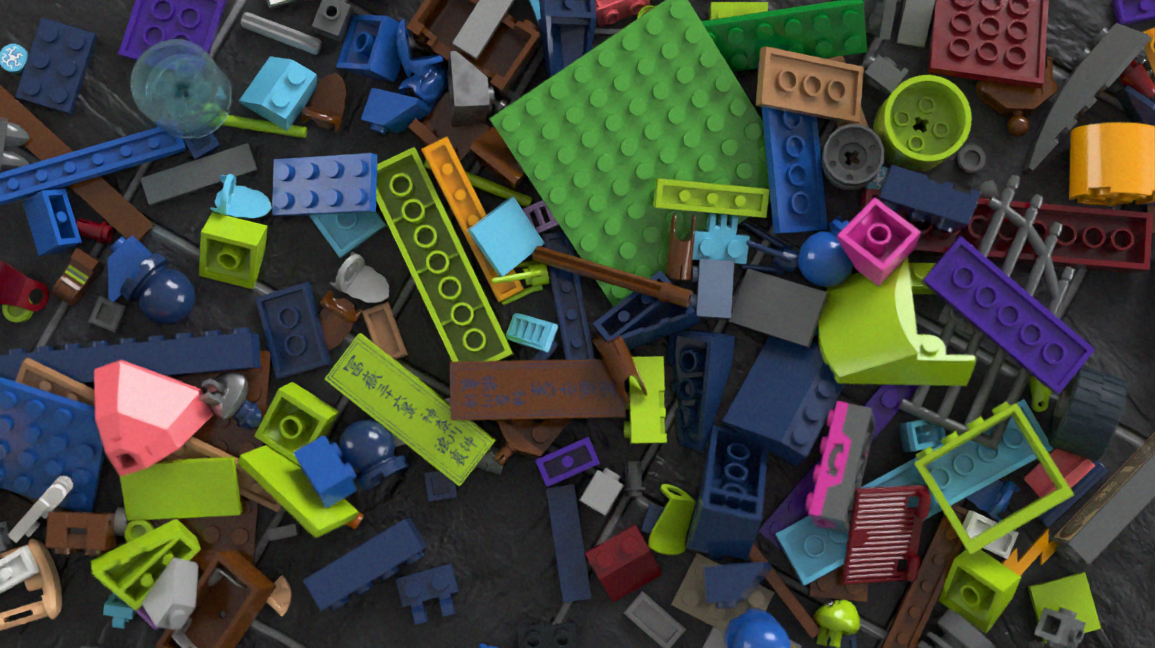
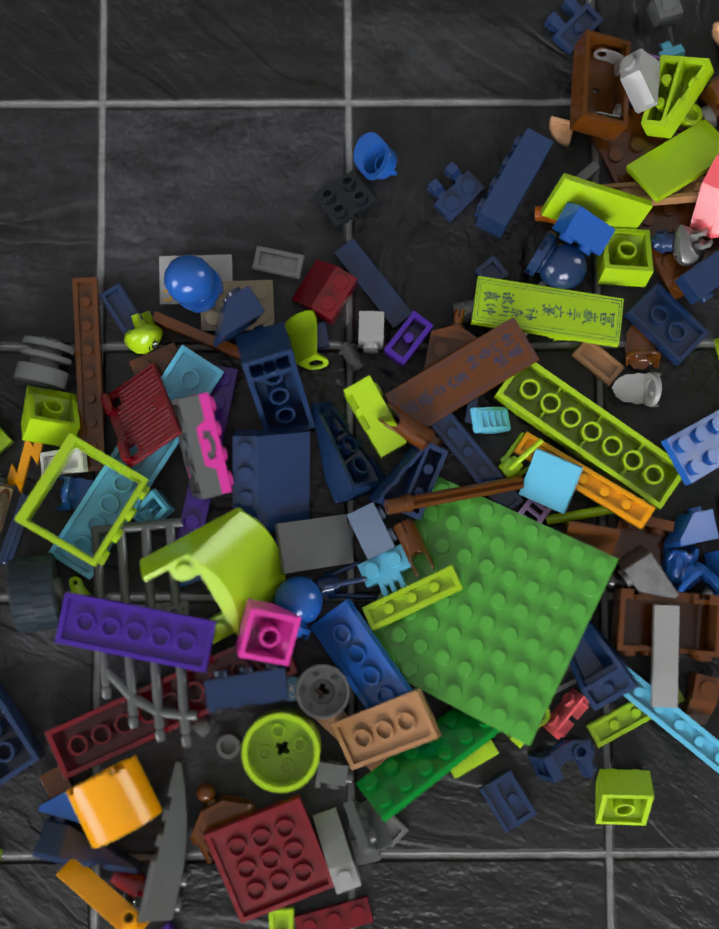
camera: 155 degrees right, 0 degrees up
medium azure tile [309,212,387,259] -> none
coral panel [1023,448,1095,498] -> none

